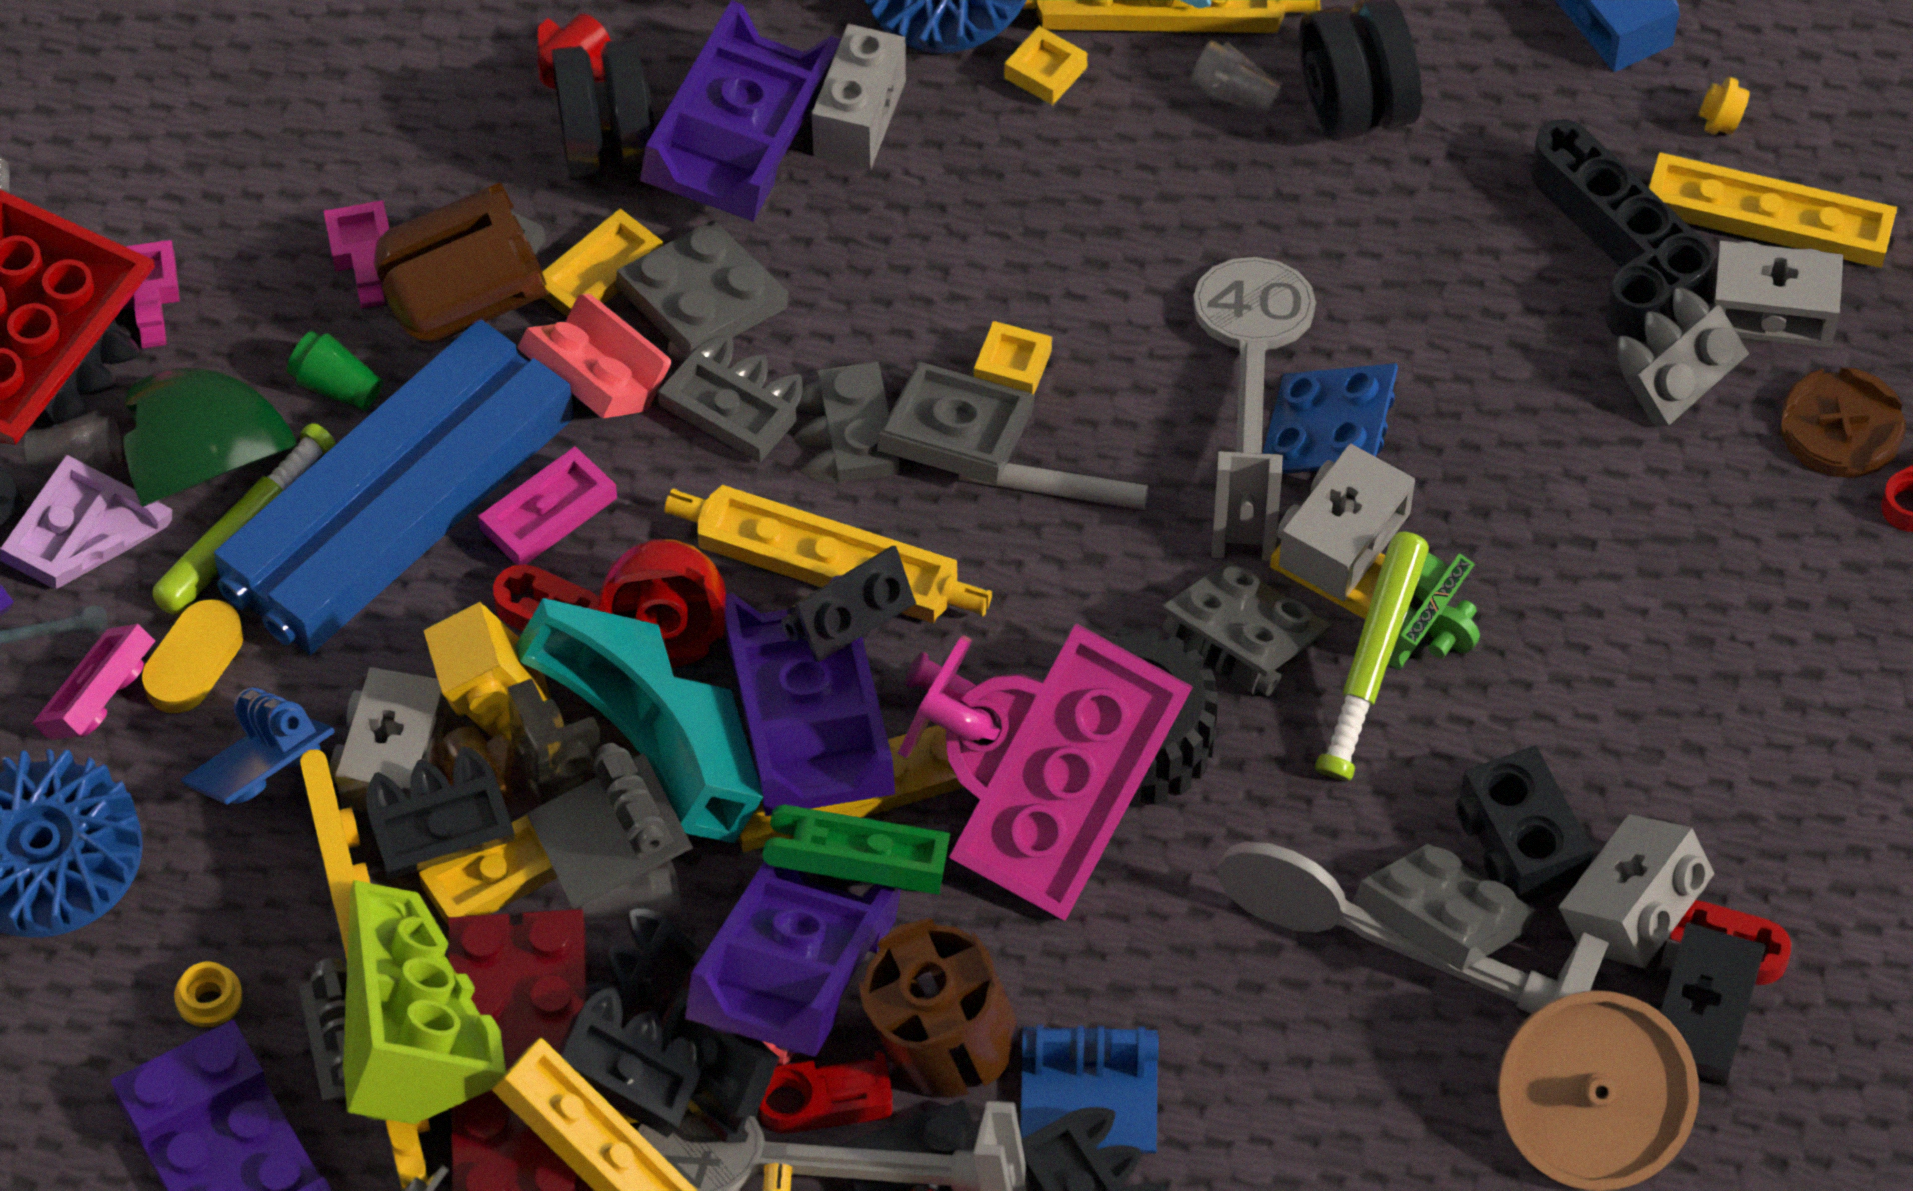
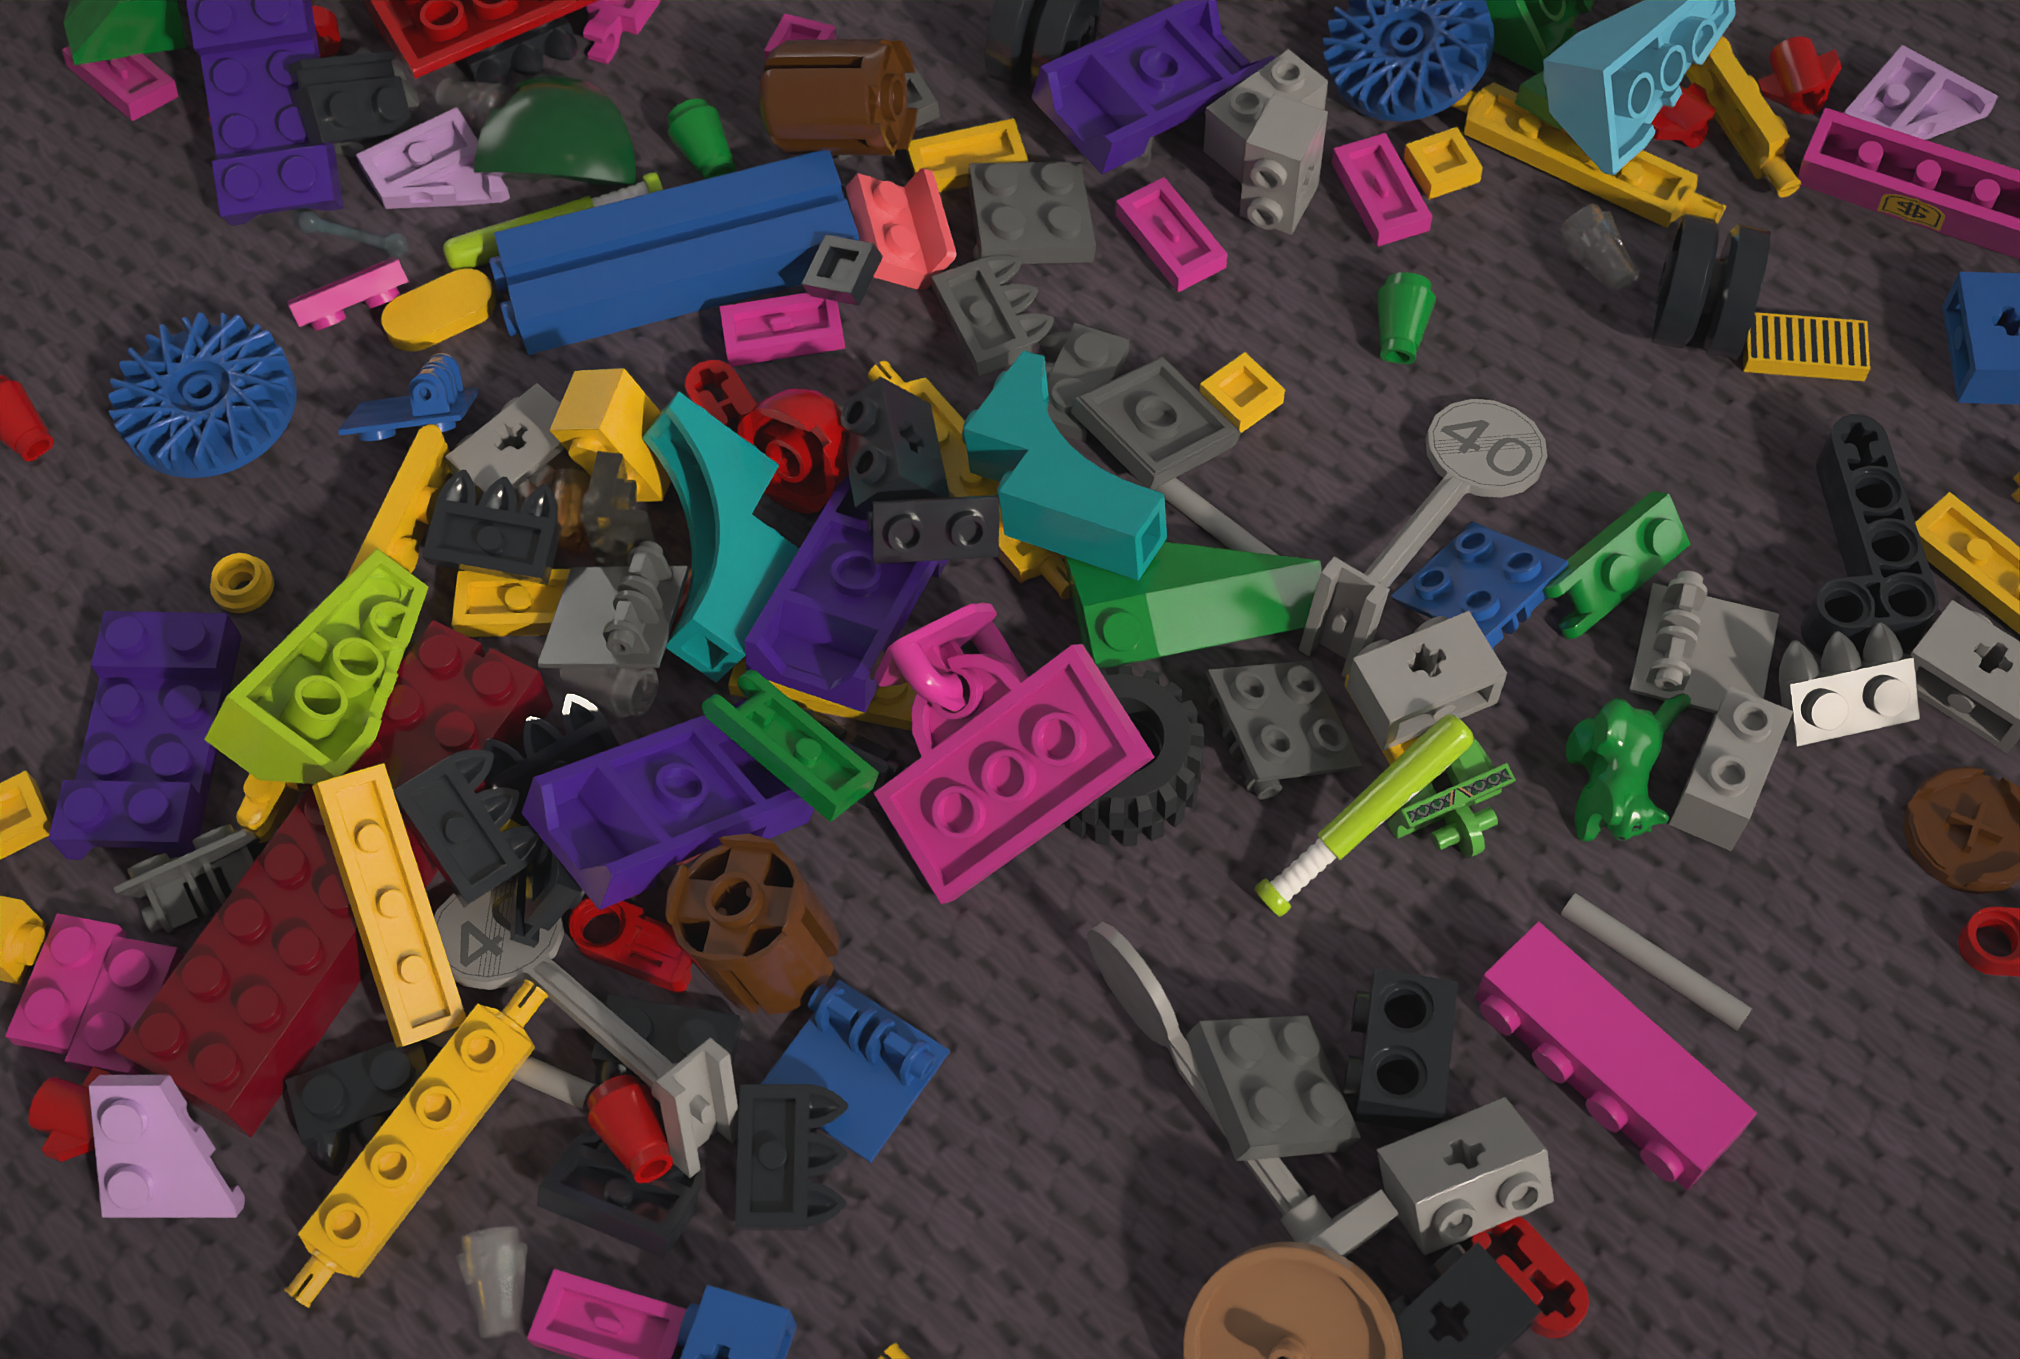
camera: 35 degrees right, 5 degrees up
none -> black plate [802,234,883,306]
none -> black brick [840,377,950,513]
none -> teal arch [962,350,1167,581]
none -> green wedge [1063,542,1322,670]
none -> dark pink plate [1116,177,1227,292]
none -> light grey brick [1240,93,1328,235]
none -> dark pink plate [1331,133,1432,247]
none -> green cone [1377,272,1436,365]
none -> dark pink brick [1475,921,1757,1191]
none -> green hinge [1542,491,1691,639]
none -> light grey bar [1561,893,1752,1031]
none -> green animal [1566,693,1691,842]
none -> light grey hinge [1629,571,1779,714]
none -> light grey brick [1668,686,1793,851]
none -> yellow tile [1743,312,1870,381]

